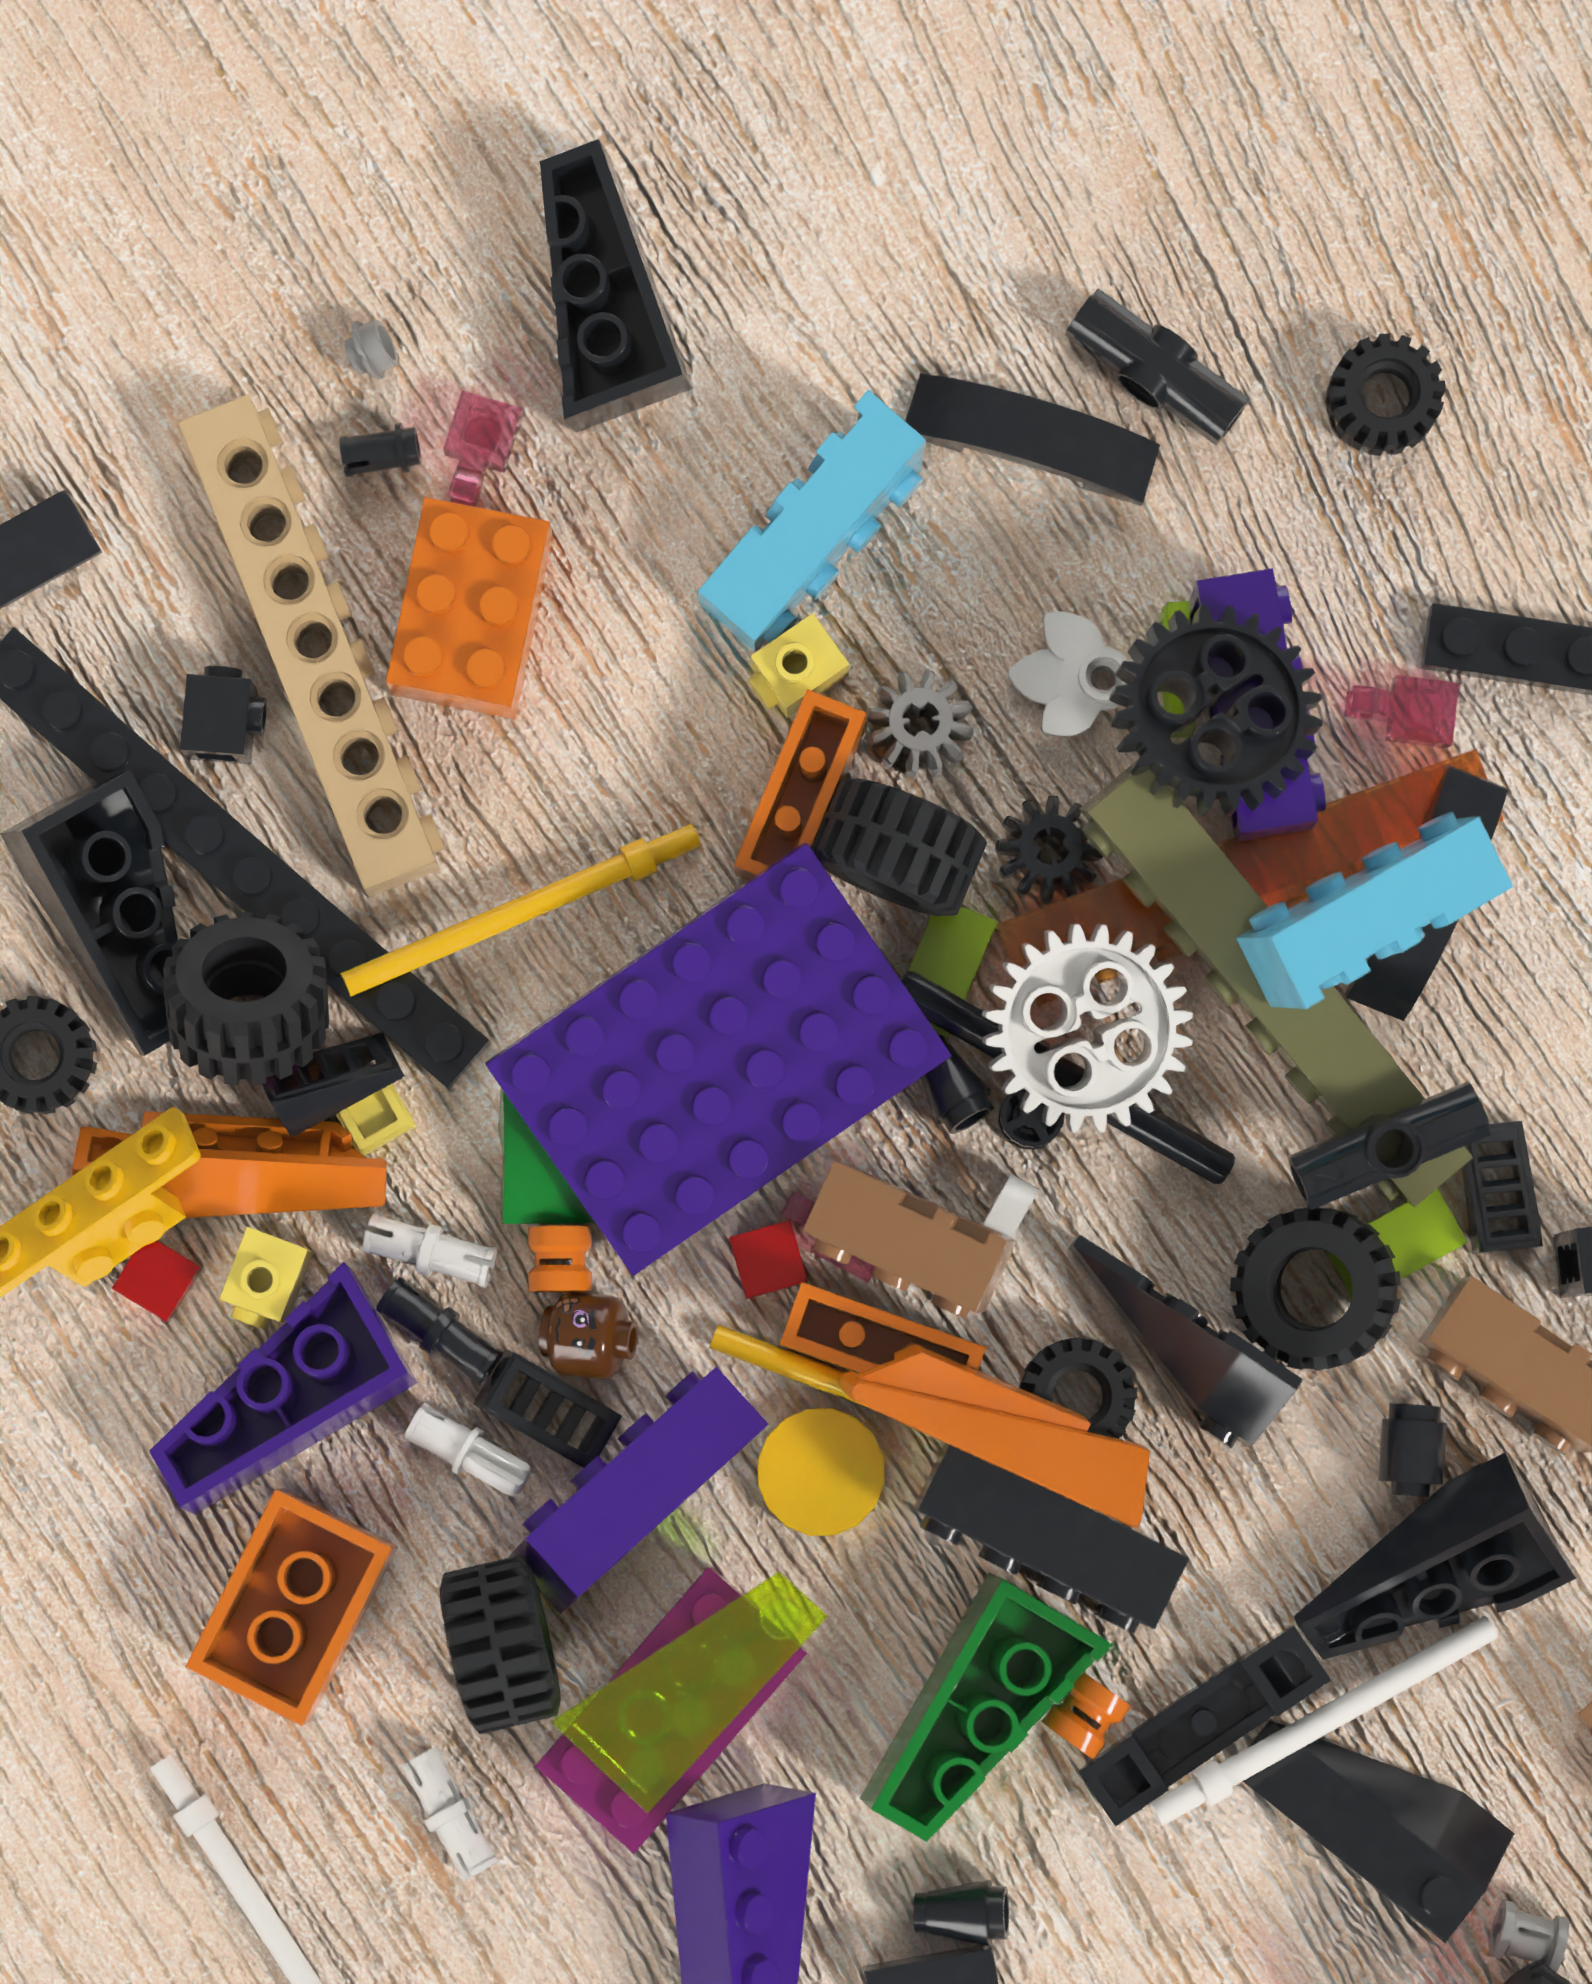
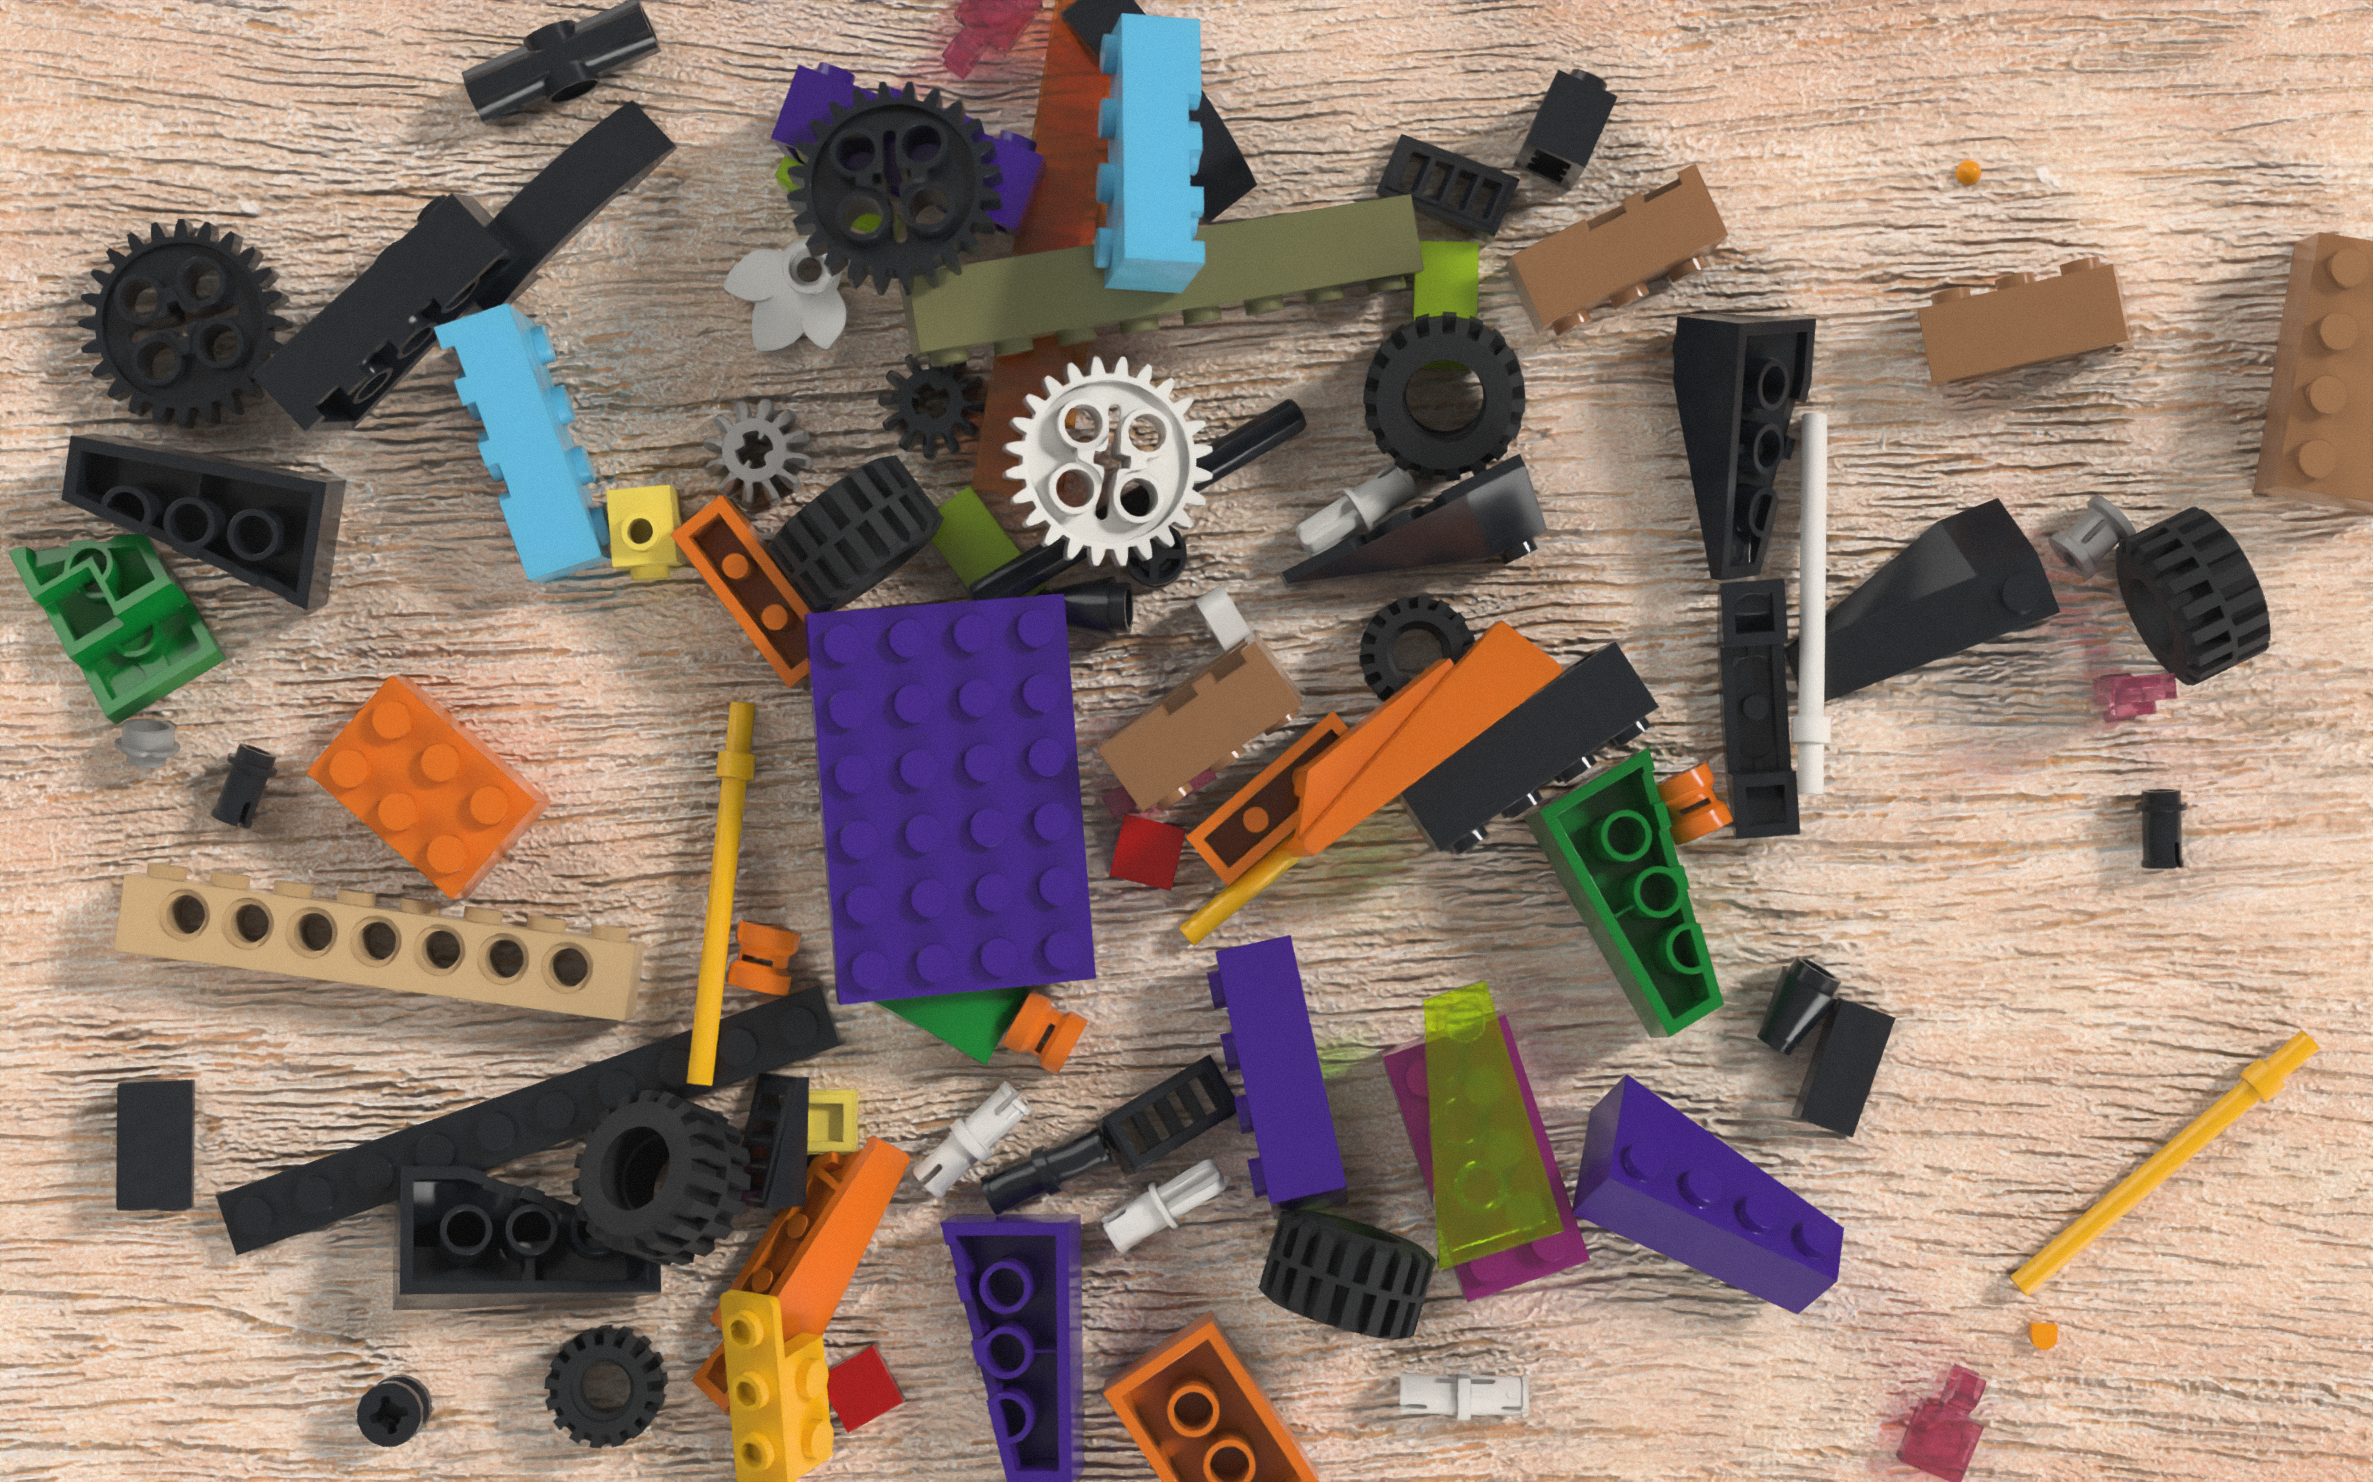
camera: 55 degrees left, 5 degrees up
black brick [180,666,267,764] -> none
light yellow brick [219,1227,314,1331] -> none
clear pink plate [443,390,523,507] -> none
reddish brown head [539,1292,638,1379] -> none
yellow tile [758,1408,885,1536] -> none
black piece [1287,1082,1491,1210] -> none
black brick [1378,1403,1447,1497] -> none
none -> green slope [8,534,227,725]
none -> black gear [78,219,293,429]
none -> black wedge [251,193,525,432]
none -> orange wheel [726,919,802,996]
none -> white axle [1296,463,1419,557]

